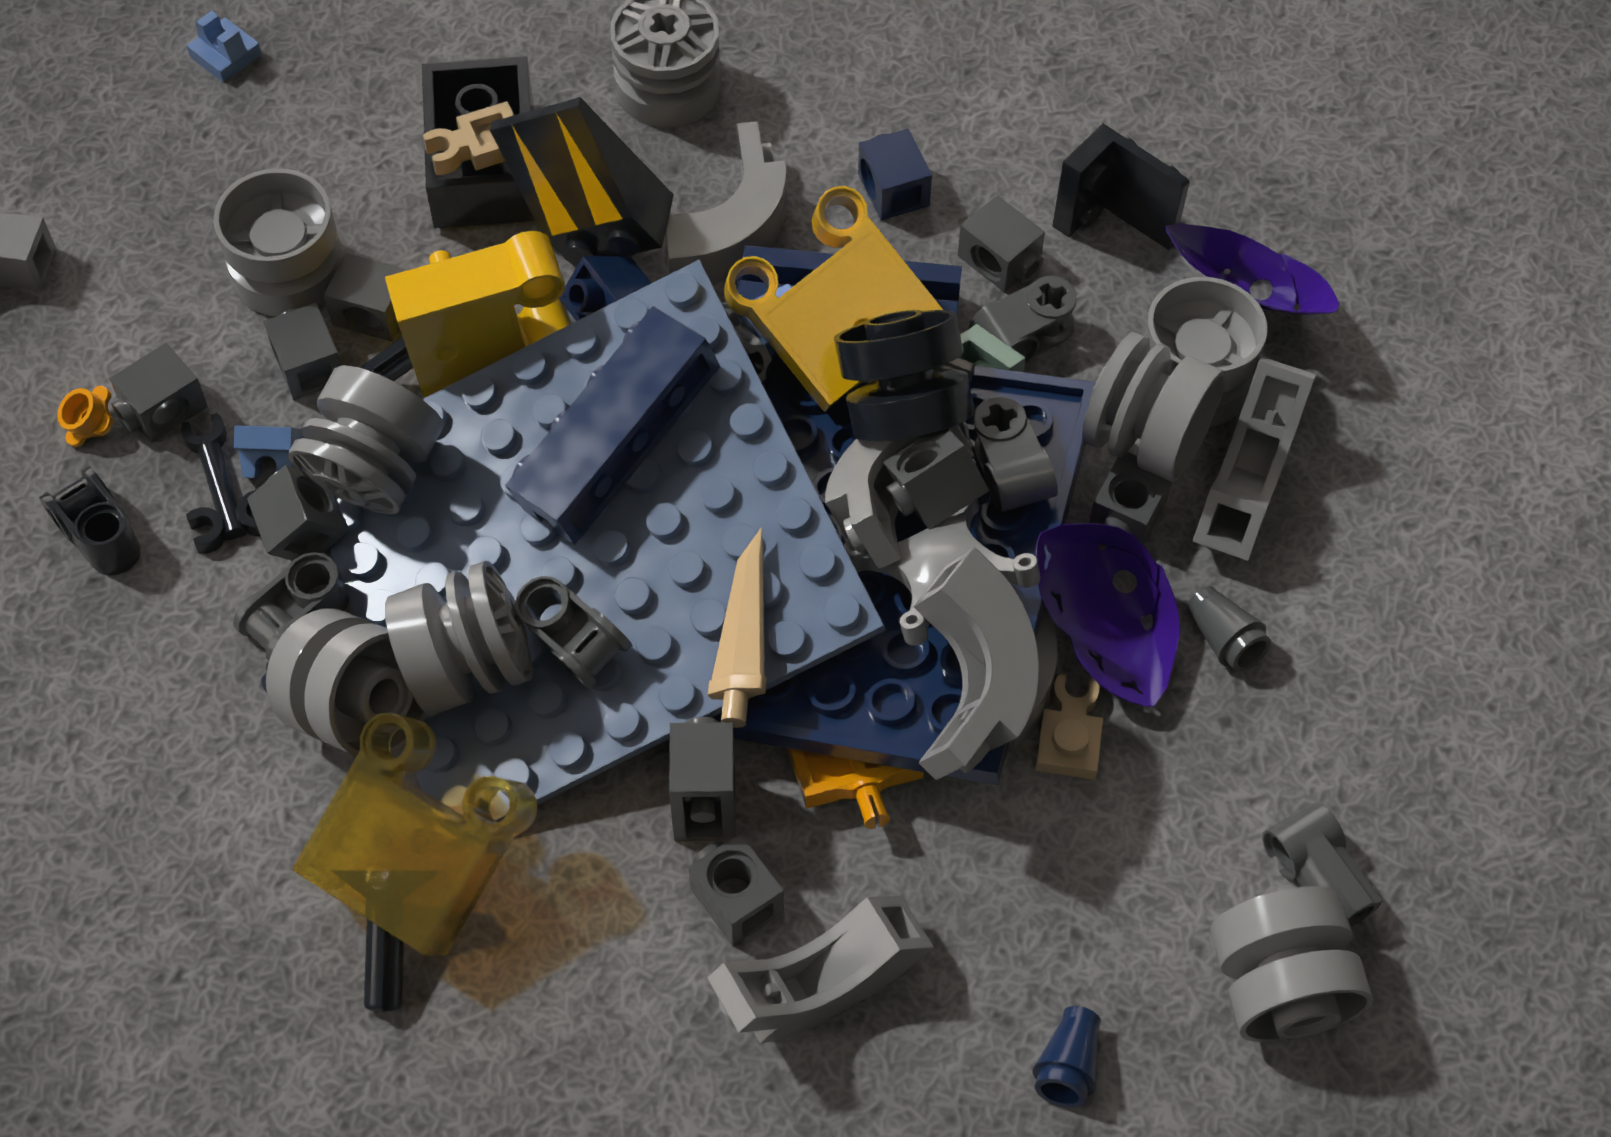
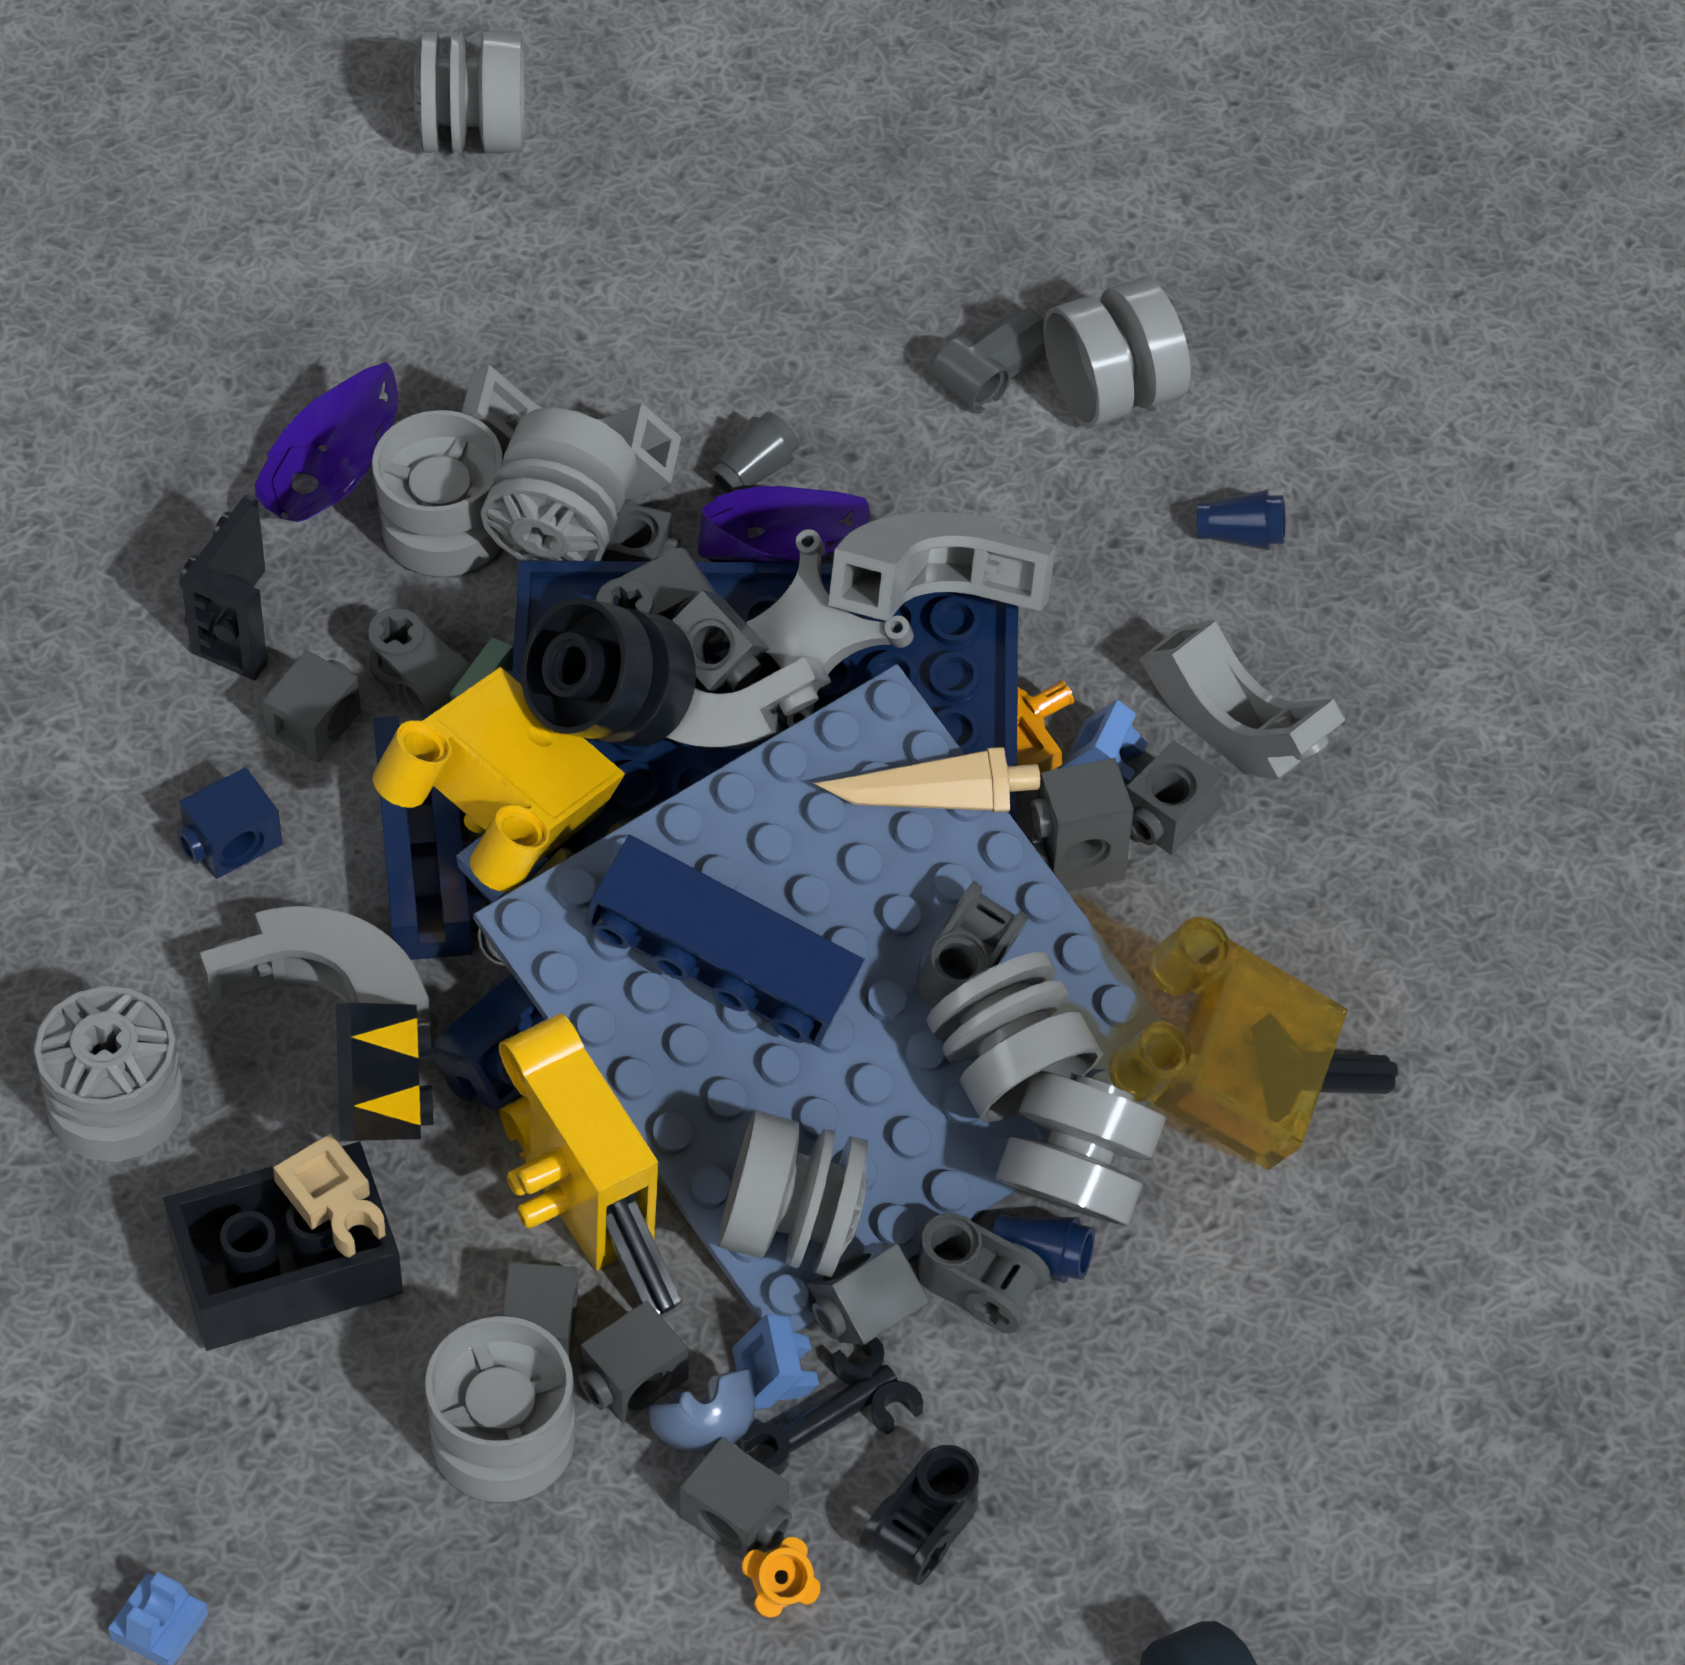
camera: 105 degrees left, 5 degrees down
none -> sand blue hair [648,1368,755,1453]
none -> medium blue tile [1061,699,1148,784]

